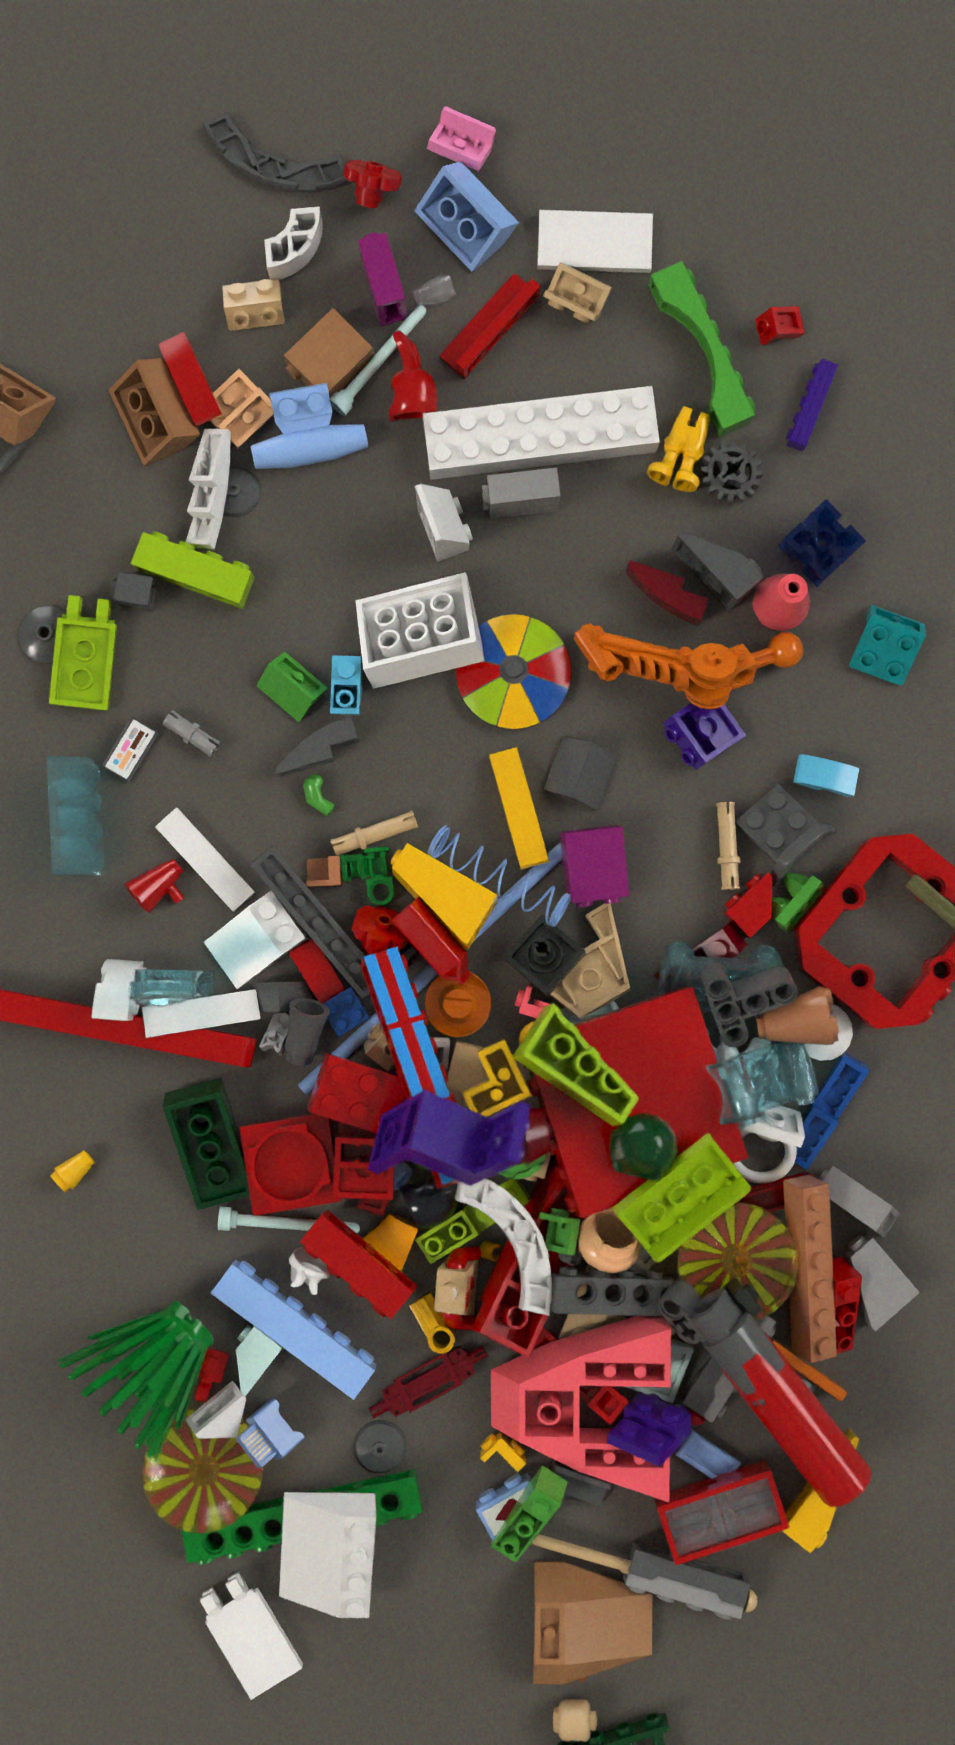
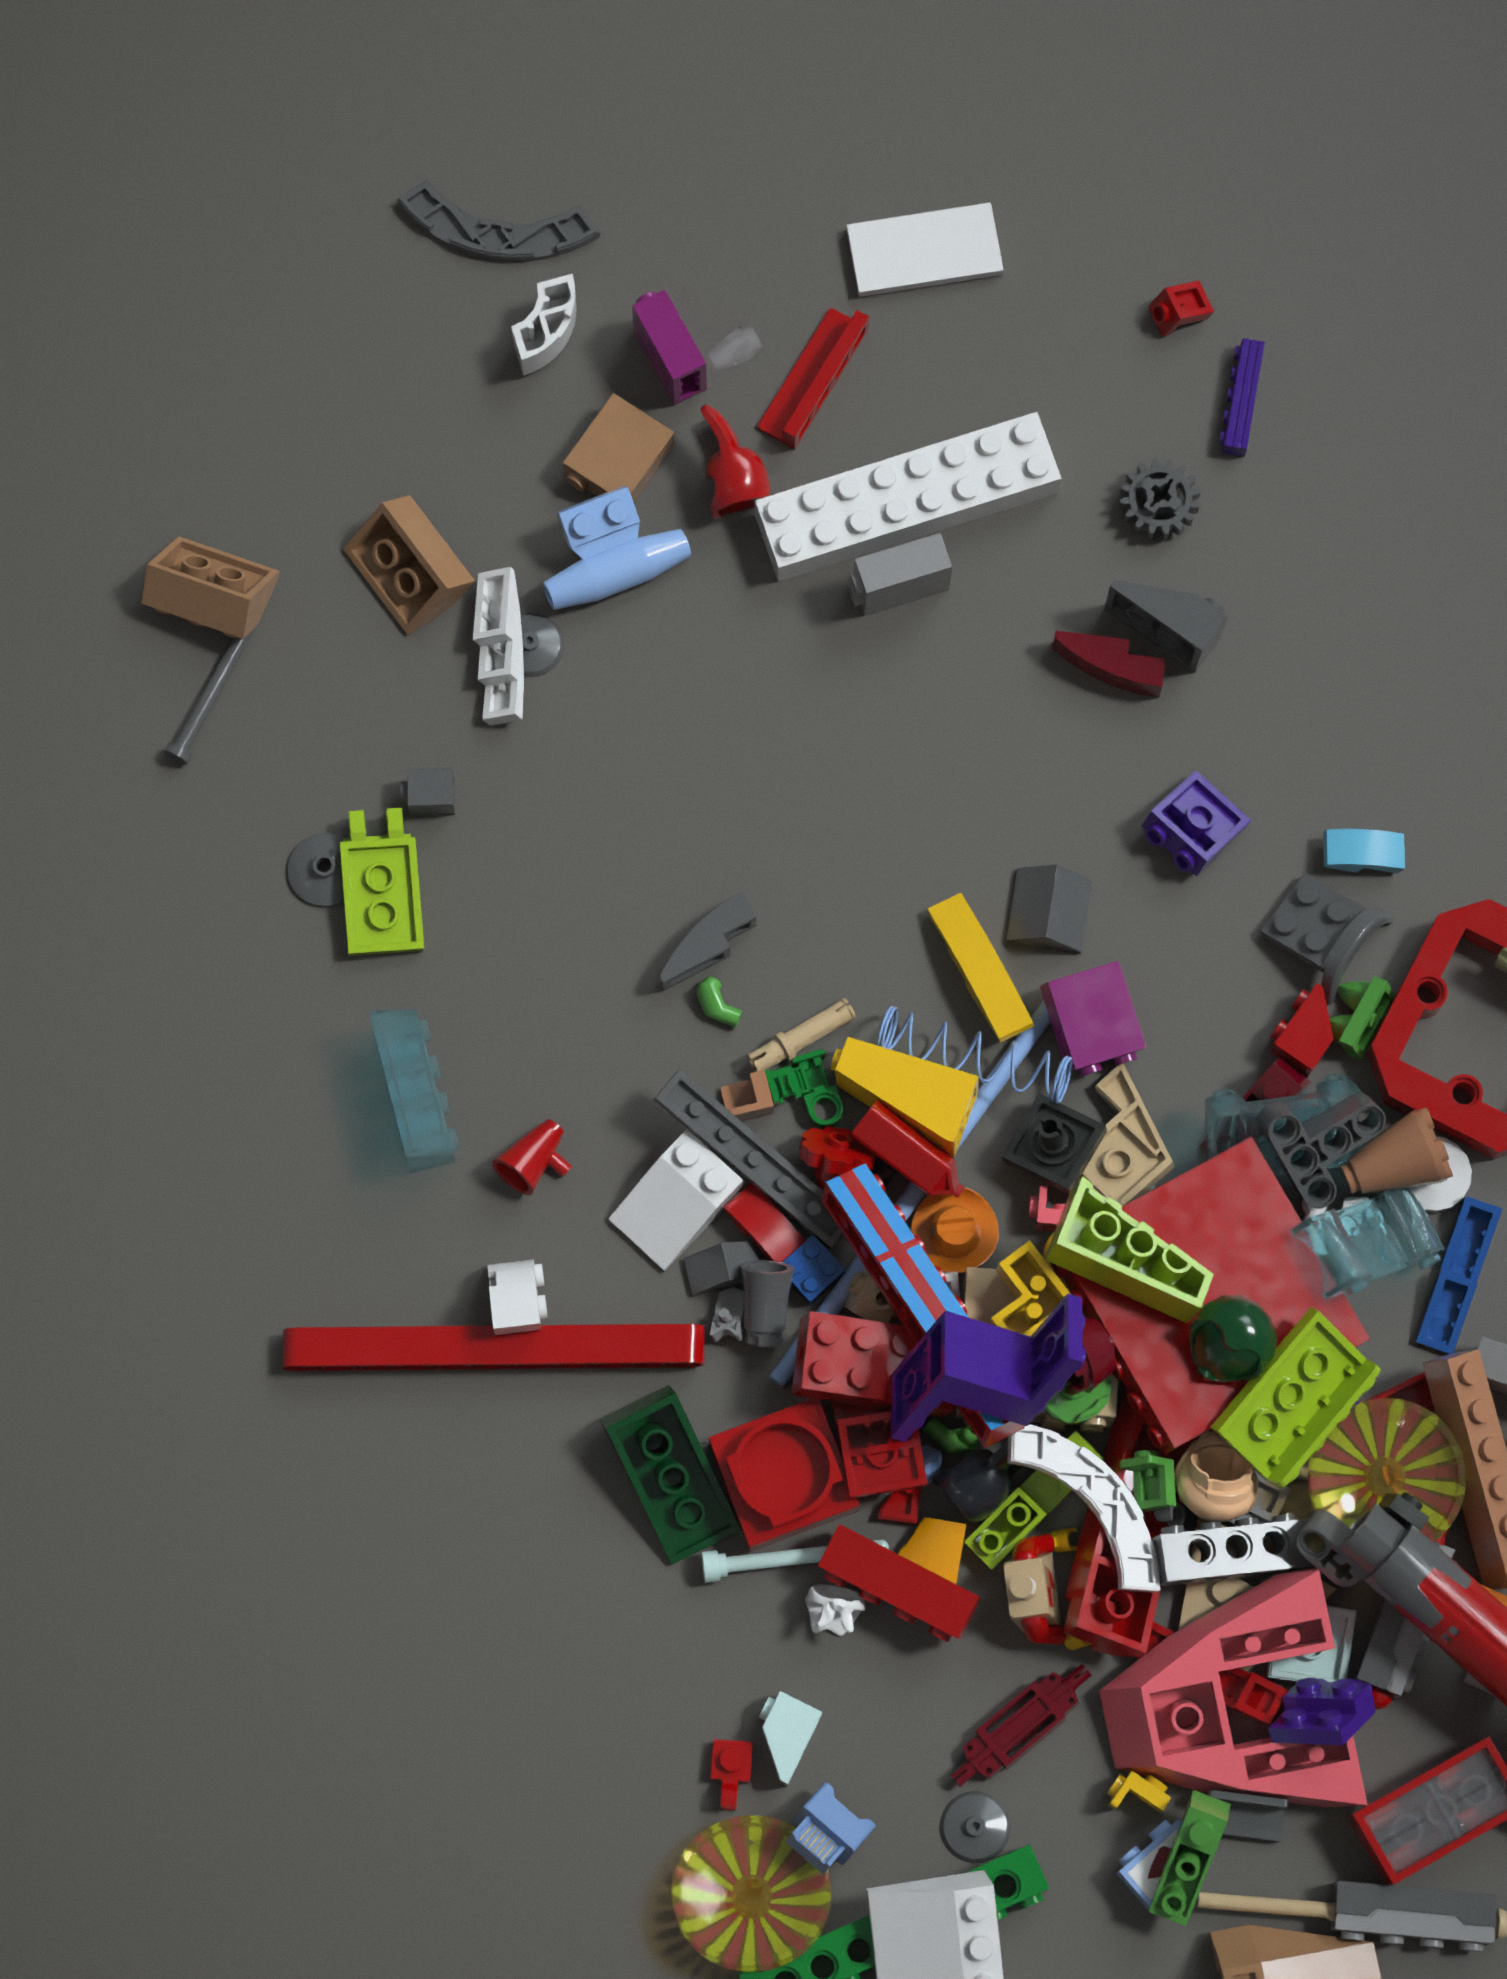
camera: 10 degrees left, 10 degrees down
yellow cone [50,1150,96,1193] -> none
green plant [57,1300,214,1462] -> none
slope [102,716,160,782] -> none
clear light blue piece [129,969,215,1007] -> none
lime brick [131,531,255,609] -> none
white sticker [142,989,261,1038] -> none
white tile [155,807,256,912] -> none
red slope [158,332,222,427] -> none
light grey pin [163,710,221,757] -> none
white slope [185,1381,246,1438] -> none
light nougat slope [209,369,273,449] -> none
light blue brick [211,1260,377,1400] -> none
tan bracket [223,279,285,331] -> none
bright green panel [257,651,328,722] -> none
light aqua piece [330,305,426,416] -> none
medium azure slope [330,655,363,715] -> none
red plant [343,160,402,208] -> none
white slope [355,572,485,689] -> none
yellow piece [409,1292,456,1354] -> none
light blue slope [414,161,519,272] -> none
white slope [415,484,473,562] -> none
bright pink bracket [427,106,496,172] -> none
dish [456,614,571,730] -> none
tan bracket [543,262,612,323] -> none
orange piece [574,623,803,709] -> none
yellow piece [647,406,711,492] -> none
bright green arch [648,261,756,437] -> none
light blue tile [675,1428,741,1478] -> none
tan pin [716,802,741,890] -> none
white tile [733,1095,805,1184] -> none
coral cone [752,574,810,632] -> none
clear blue brick [778,499,866,587] -> none
teal bracket [849,605,926,686] -> none

